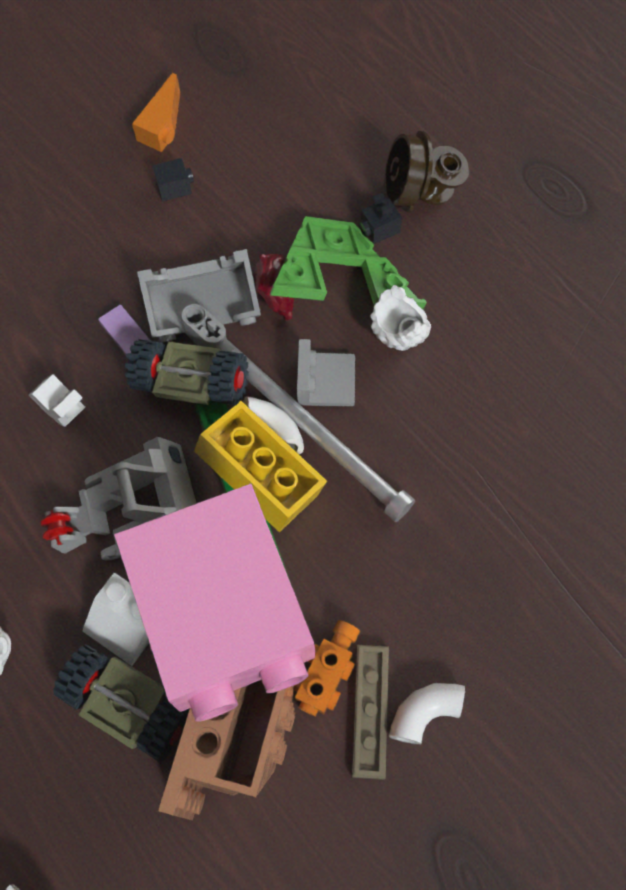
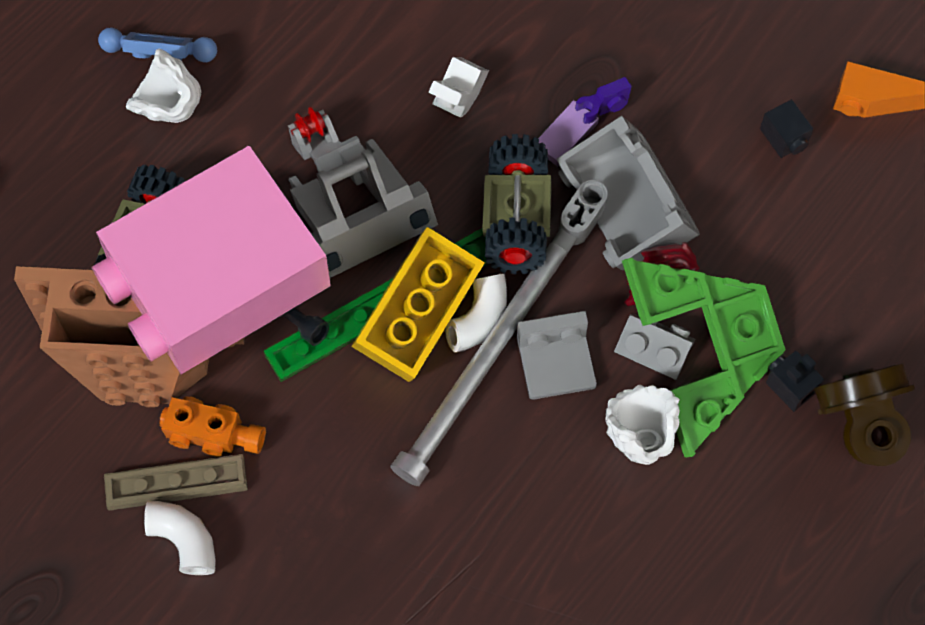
camera: 75 degrees right, 0 degrees up
none -> dark purple plate [575,77,632,124]
none -> light grey bracket [614,312,695,380]

